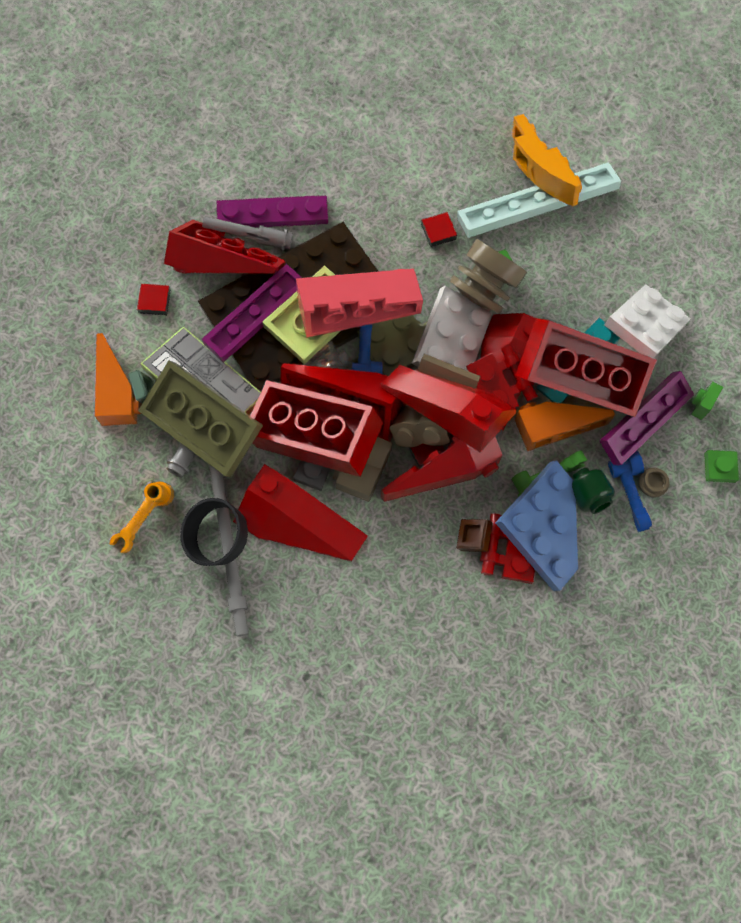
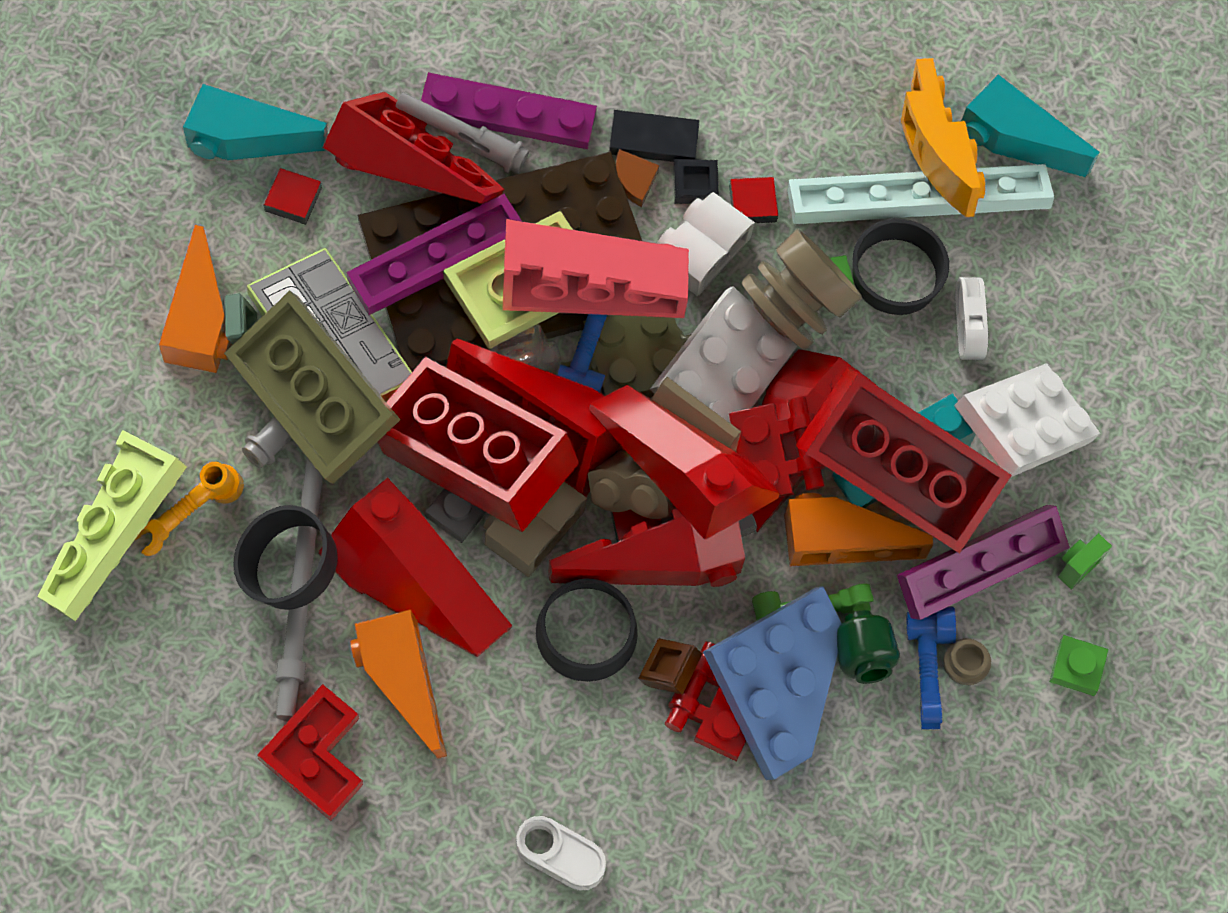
camera: 10 degrees right, 5 degrees down
none -> yellowish green wing [37,430,187,621]
none -> teal slope [183,84,328,161]
none -> red plate [257,684,363,821]
none -> orange slope [350,610,447,758]
none -> white piece [516,816,606,891]
none -> black tyre [536,579,638,682]
none -> black tile [609,110,700,162]
none -> dark orange tile [616,149,659,207]
none -> white brick [657,192,755,296]
none -> black tile [673,159,719,204]
none -> black tyre [853,219,950,315]
none -> white piece [955,277,988,360]
none -> teal slope [961,74,1100,177]

